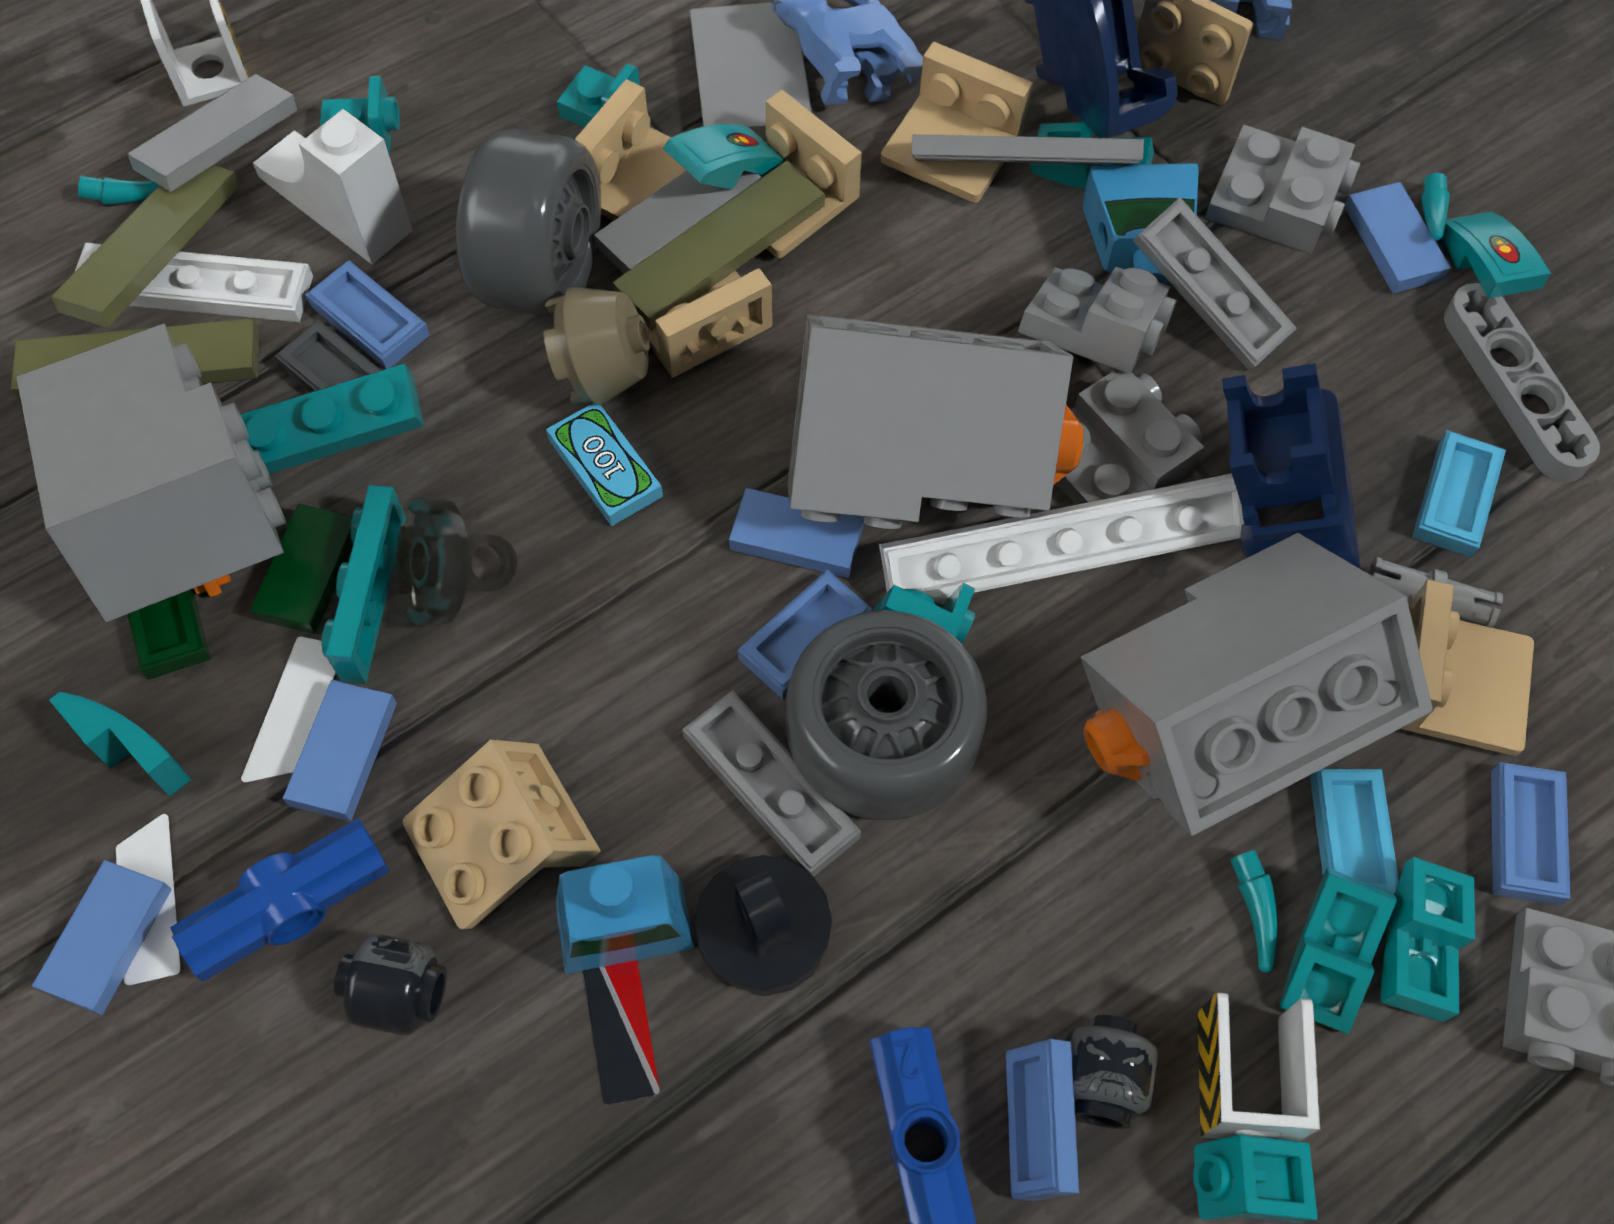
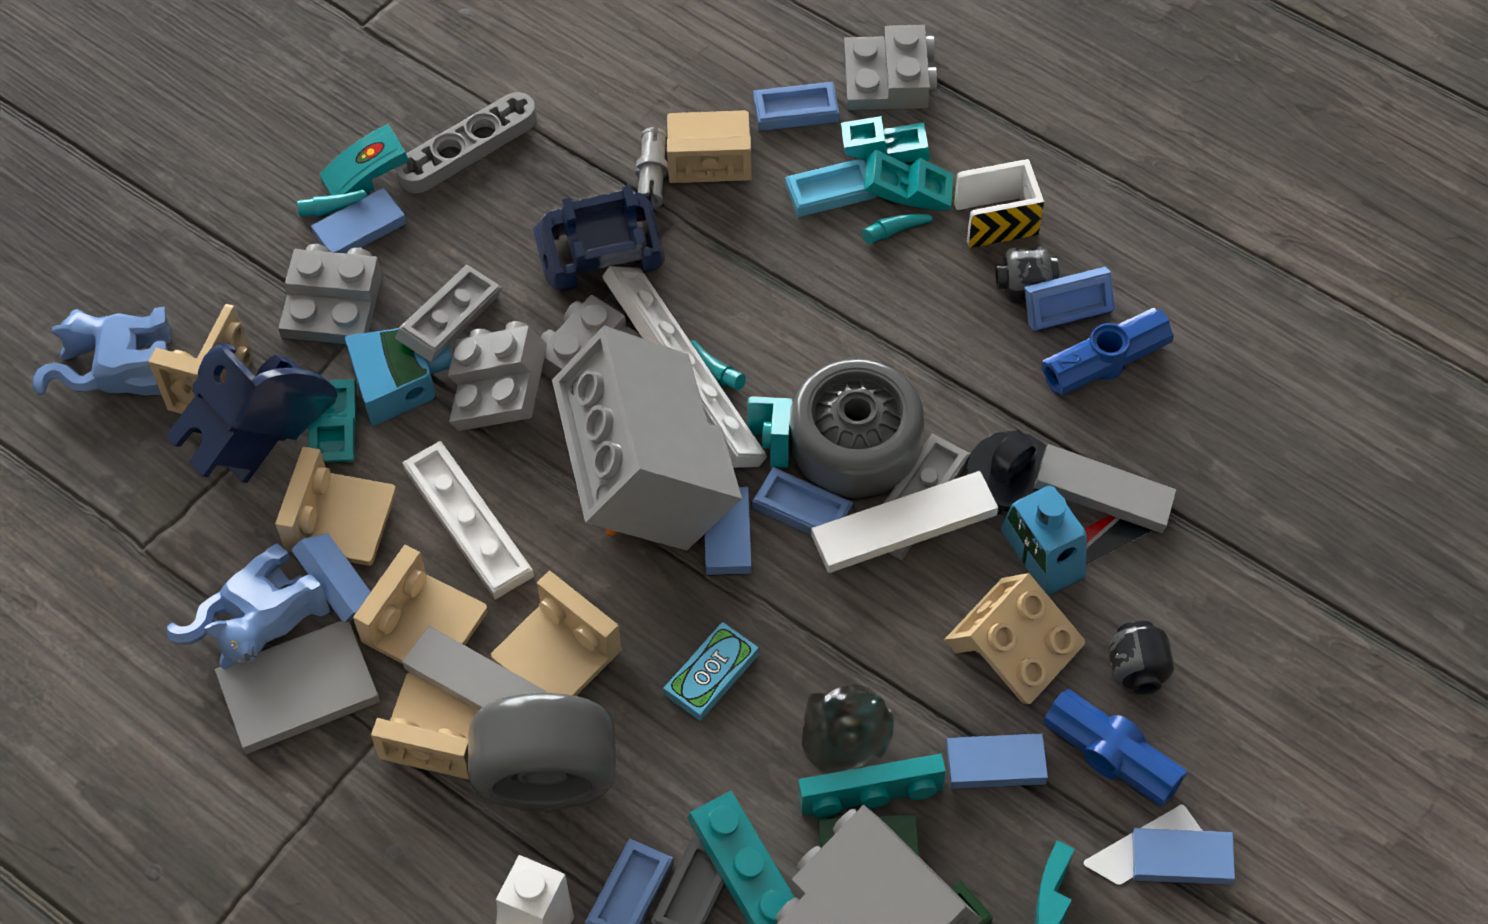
camera: 105 degrees left, 5 degrees down
white sticker [241,637,336,783] -> none
dark tan cone [543,287,650,405] -> none
teal bracket [557,63,640,127] -> none
olive tile [612,161,825,330] -> none
teal slope [663,124,785,190] -> none
light grey tile [912,134,1144,165] -> none
light grey piece [1081,533,1433,836] -> none
teal bracket [1193,1134,1318,1223] -> none
medium azure tile [1412,430,1506,558] -> none
none -> medium blue tile [291,533,371,622]
none -> white tile [402,441,534,600]
none -> teal helmet [690,340,746,390]
none -> white tile [811,471,998,573]
none -> light grey tile [1034,444,1176,533]

